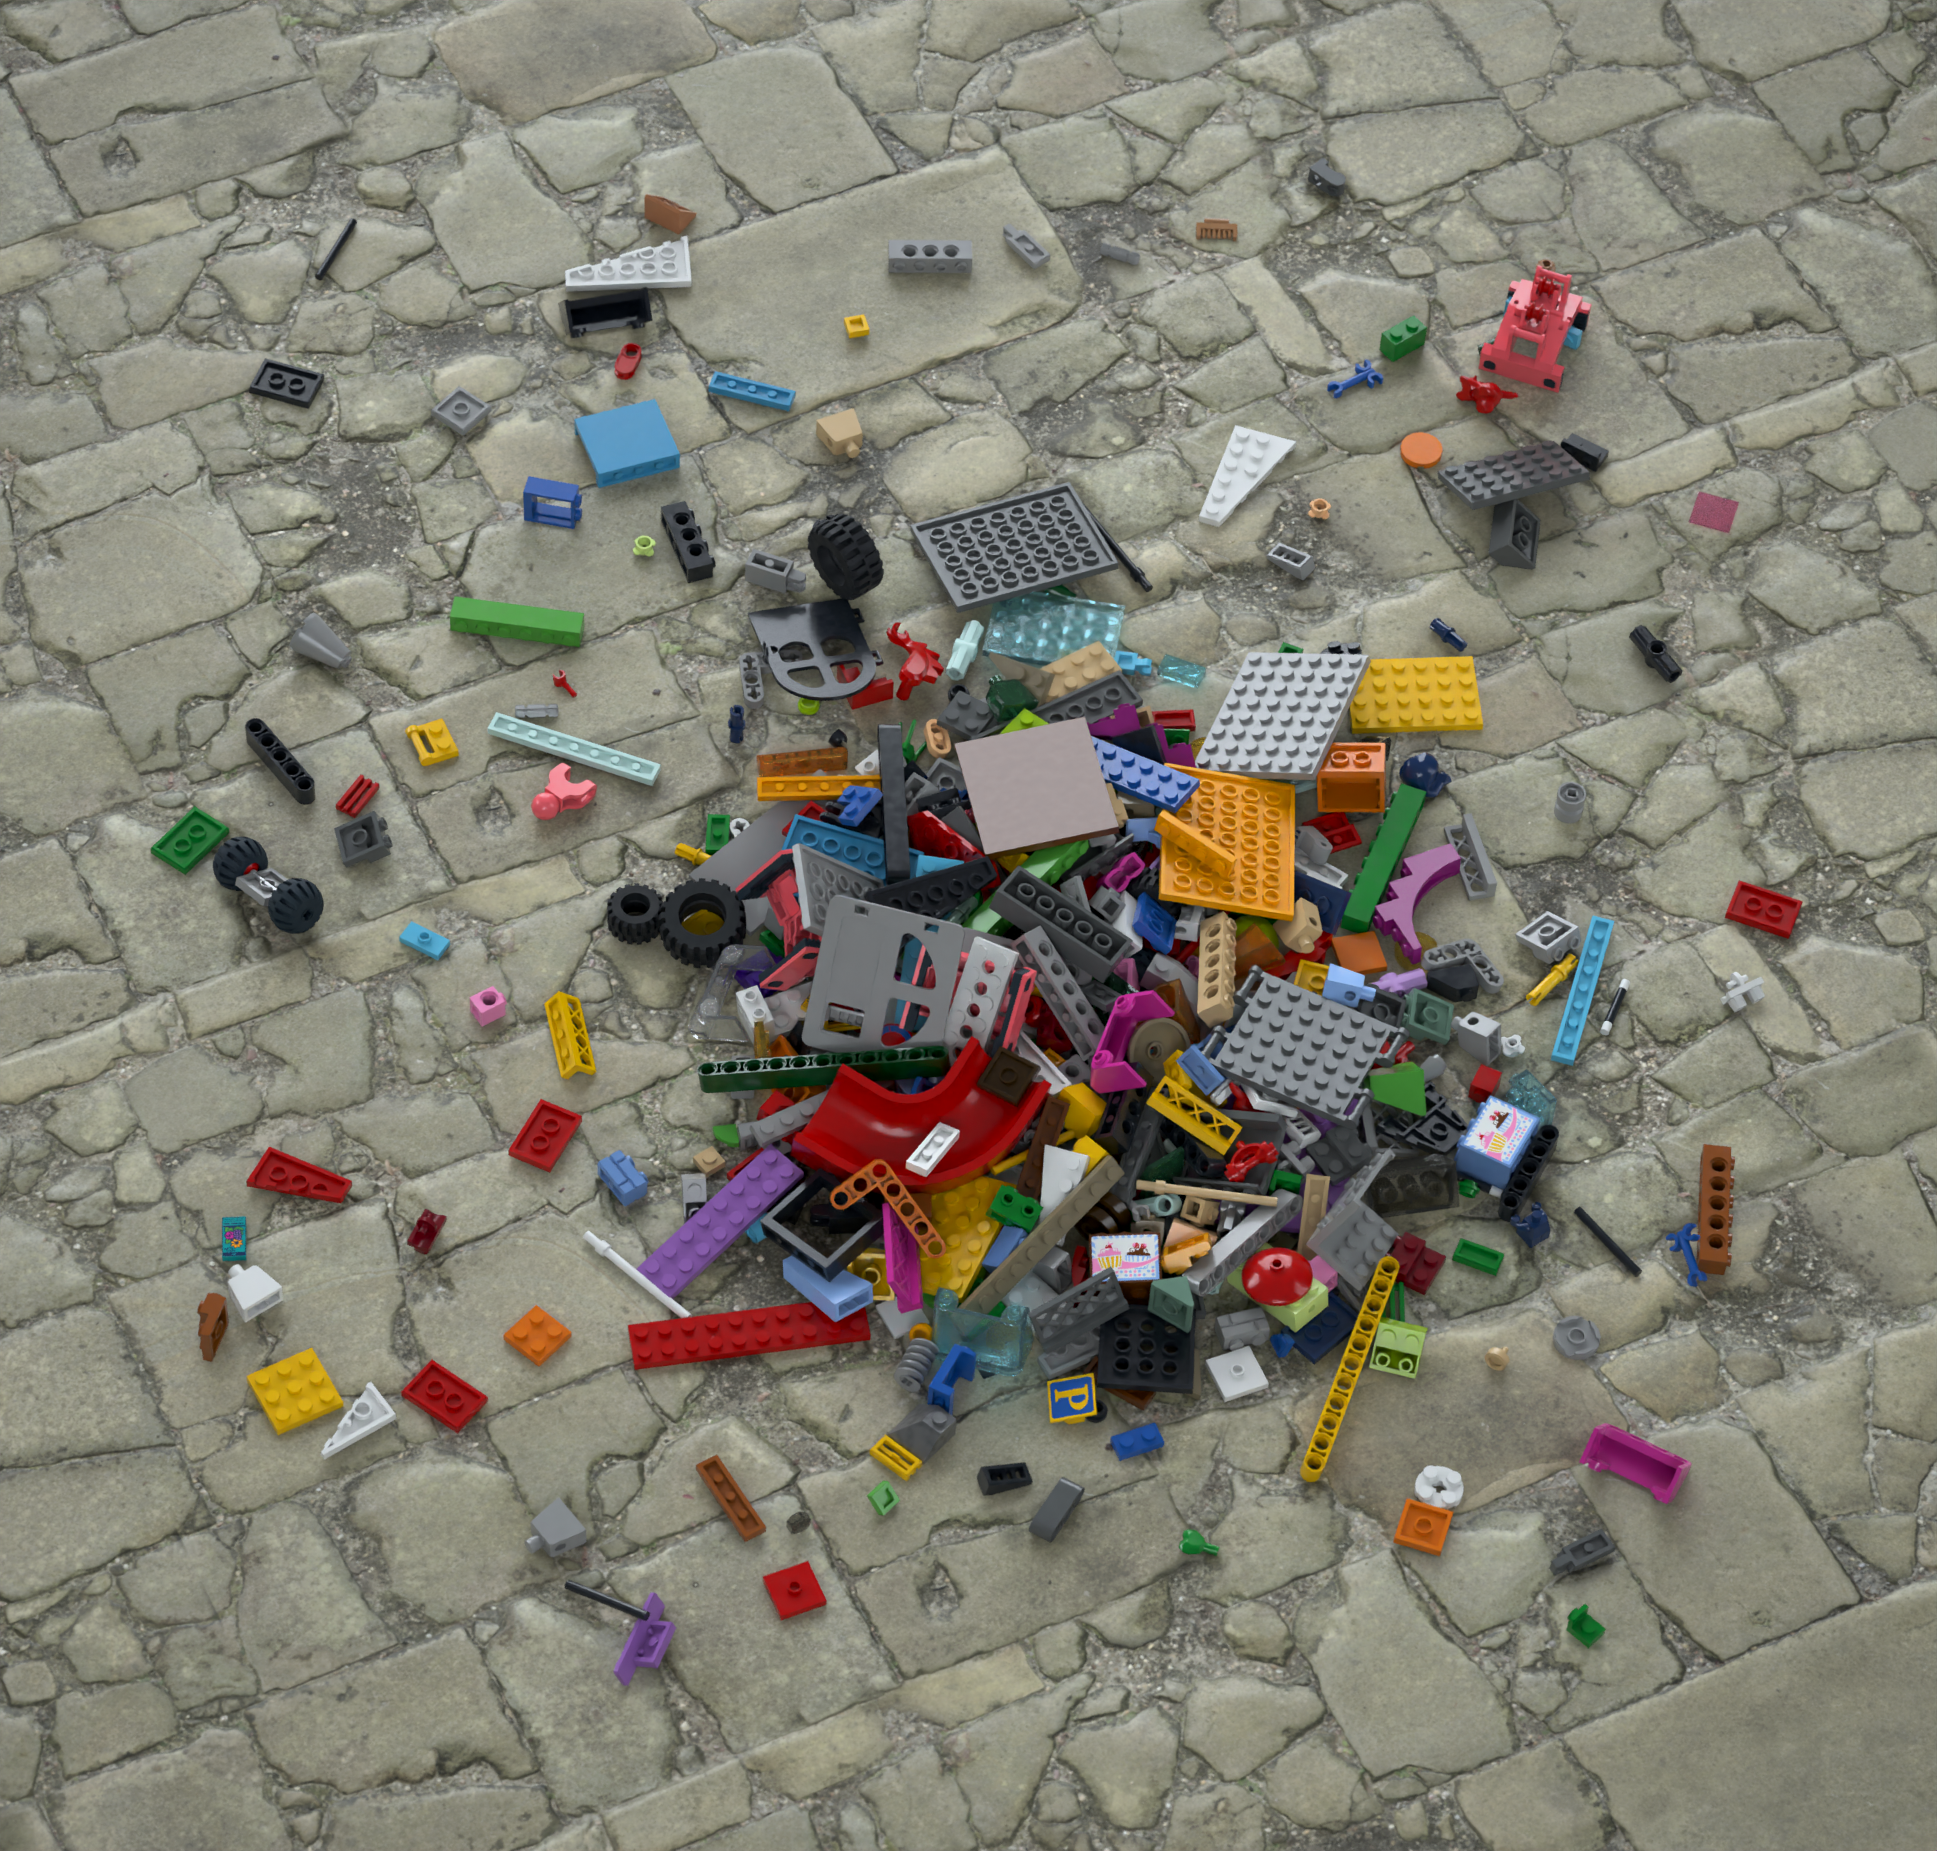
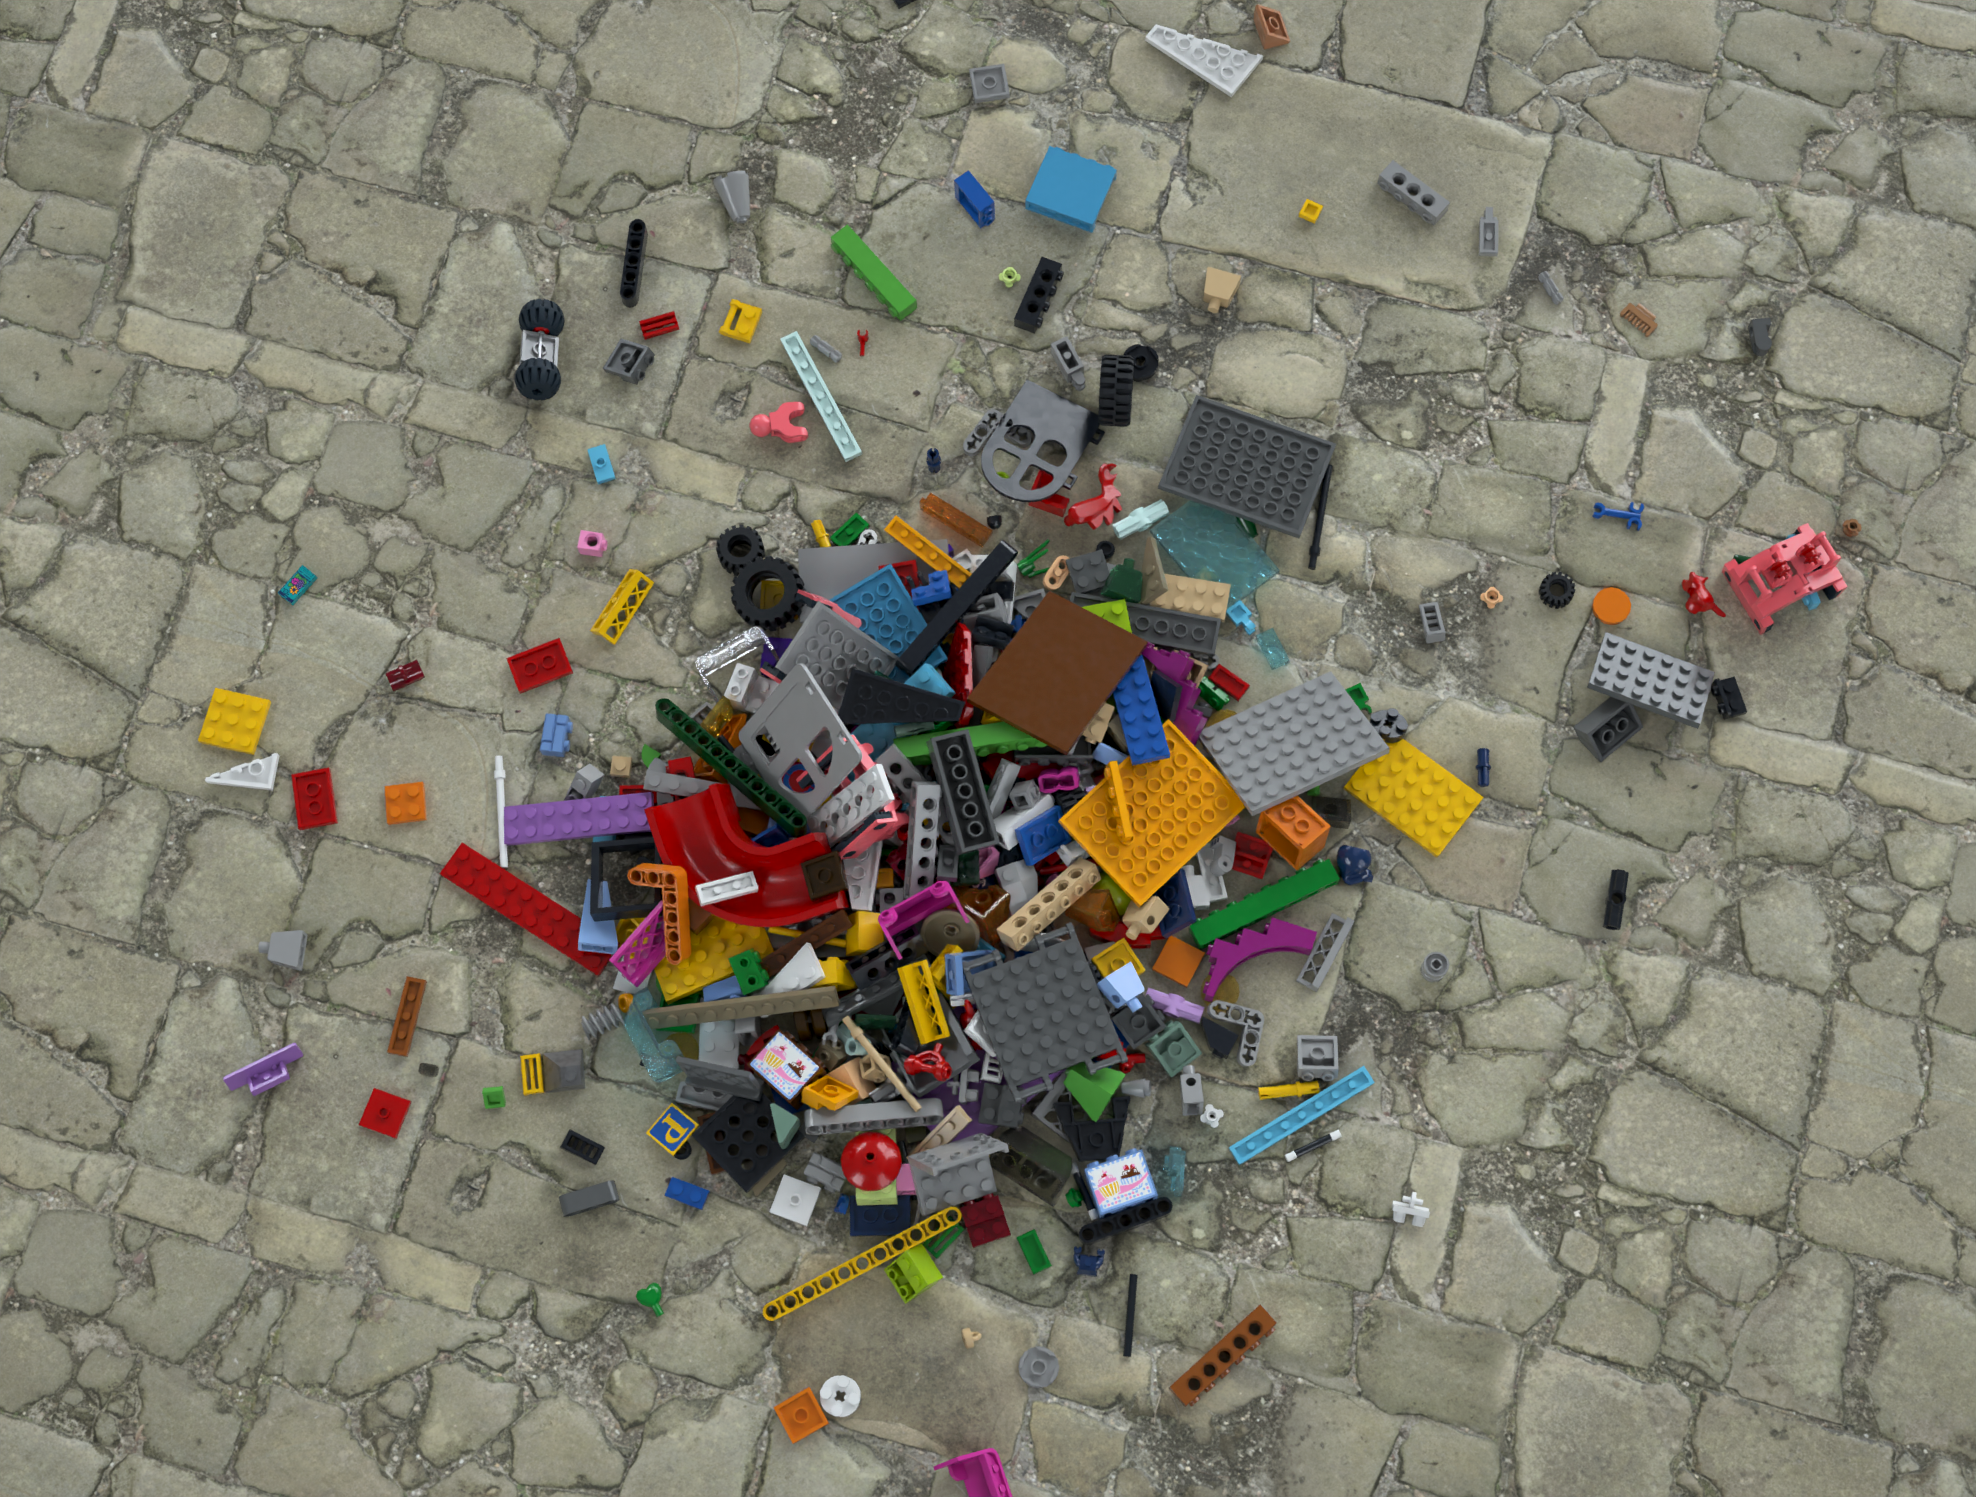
camera: 50 degrees right, 20 degrees up
green tile [150,806,230,875] -> none
dark orange plate [197,1293,229,1362] -> none
white torso [228,1264,283,1323] -> none
red wing [246,1147,352,1204] -> none
black windscreen [558,287,653,339] -> none
black bar [565,1580,650,1621] -> none
red piece [615,343,642,380] -> none
dark azure plate [708,371,796,411] -> none
blue panel [927,1344,976,1415] -> none
white wing [1199,425,1296,527] -> none
green bracket [1268,1170,1302,1196] -> none
green brick [1379,315,1427,362] -> none
red brick [1468,1064,1502,1103] -> none
blue bar [1666,1223,1707,1287] -> none
clear pink piece [1689,491,1739,533] -> none
red tile [1725,880,1803,939] -> none
none -> black tyre [1539,572,1575,609]

